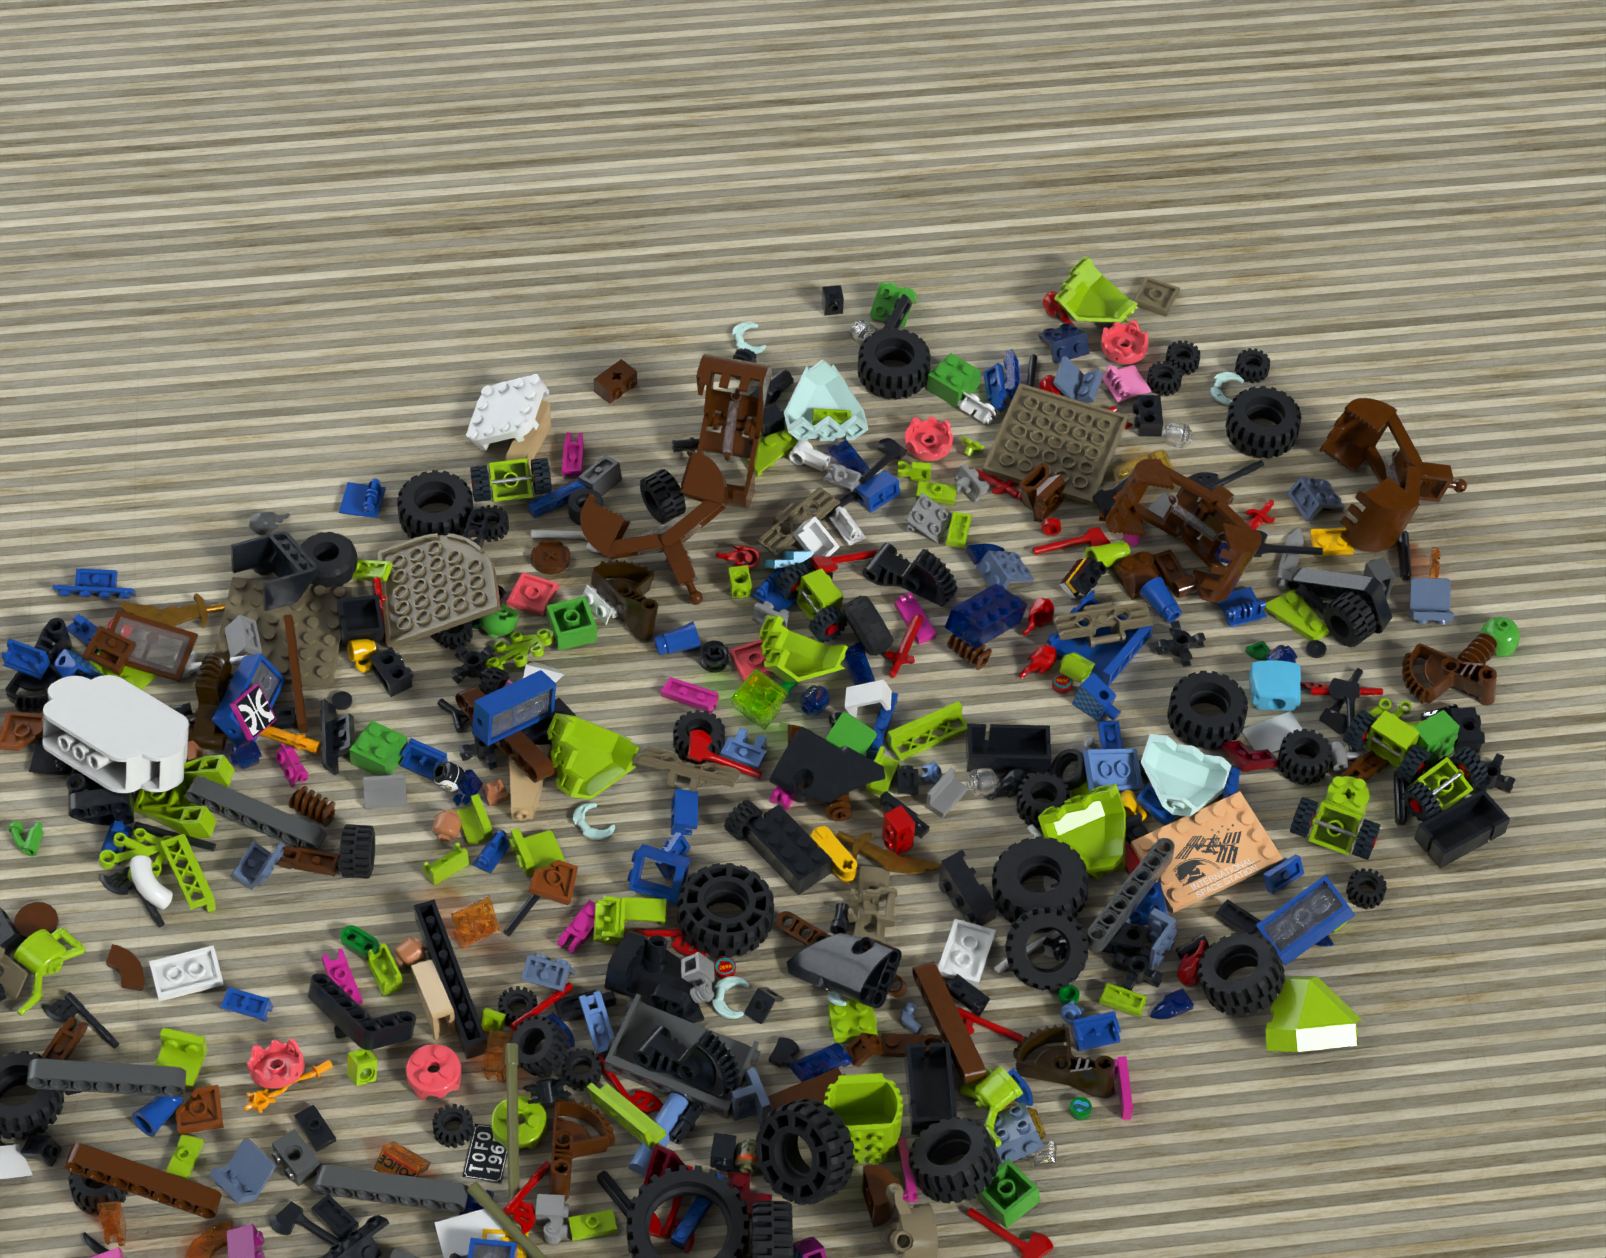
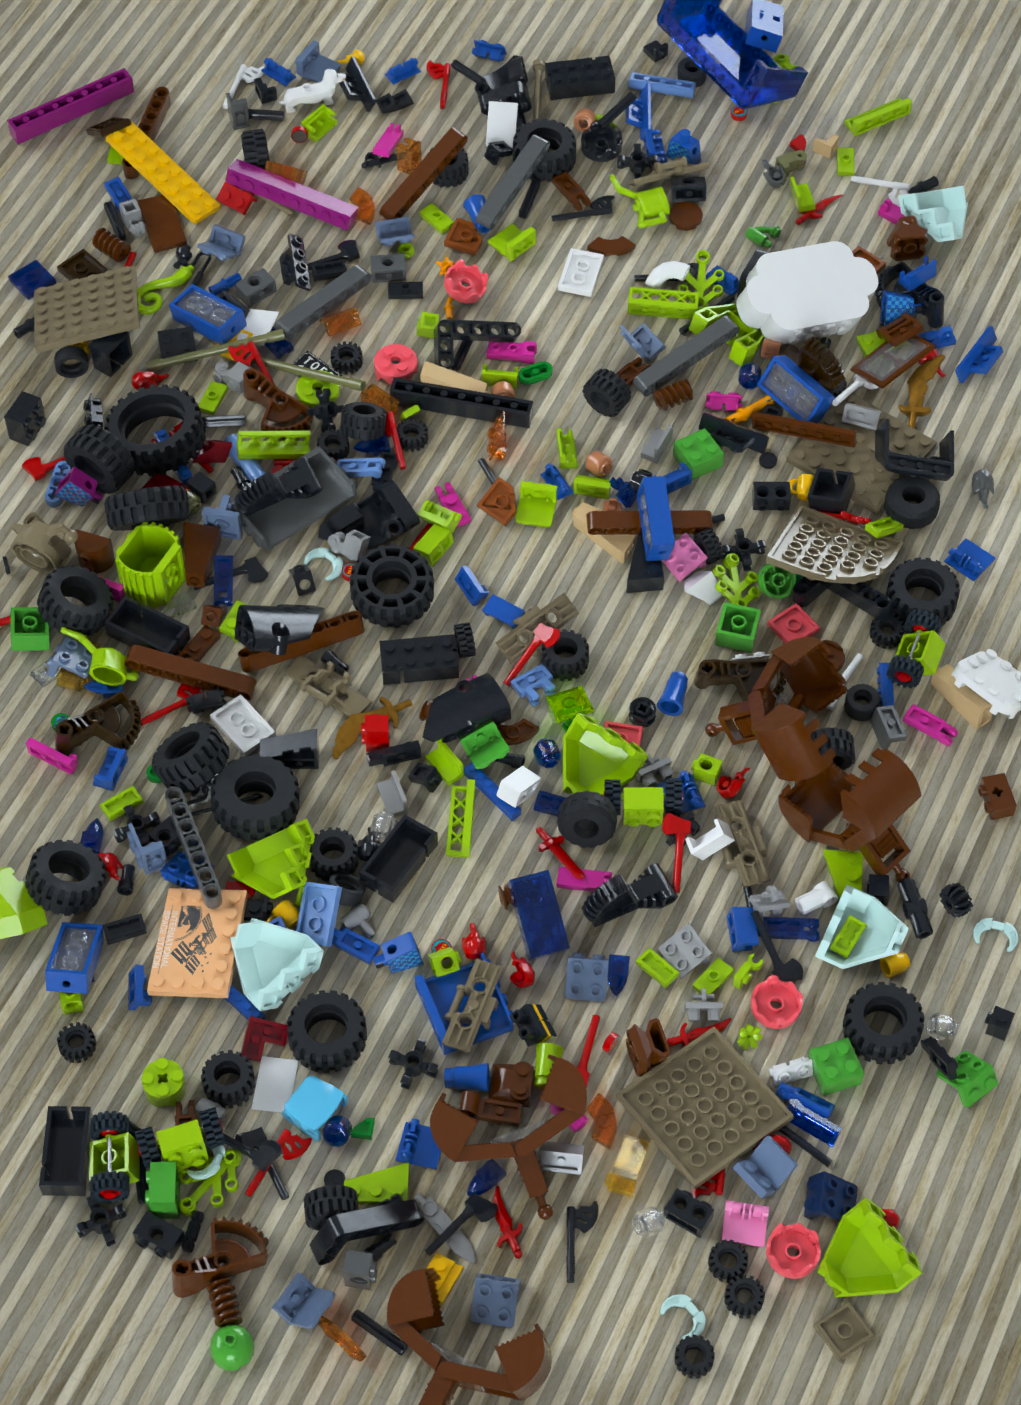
camera: 125 degrees right, 5 degrees up
blue hinge [221,987,273,1022] -> none
tile [230,684,277,741] -> none
sand blue bracket [521,953,576,992] -> none
lime panel [547,713,640,800] -> none
light aqua piece [573,802,615,840] -> none
blue window [627,844,691,904] -> none
dark pink hinge [660,677,719,714] -> none
medium azure slope [763,550,813,568] -> none
yellow piece [809,825,857,883] -> none
white hinge [830,506,866,546] -> none
sand blue arm [901,1002,923,1034] -> none
medium blue plate [919,762,942,783] -> none
medium blue plate [1061,1001,1084,1024] -> none
black piece [1092,473,1131,517] -> none
black tyre [1225,386,1302,459] -> none
brick [1290,797,1381,860] -> none

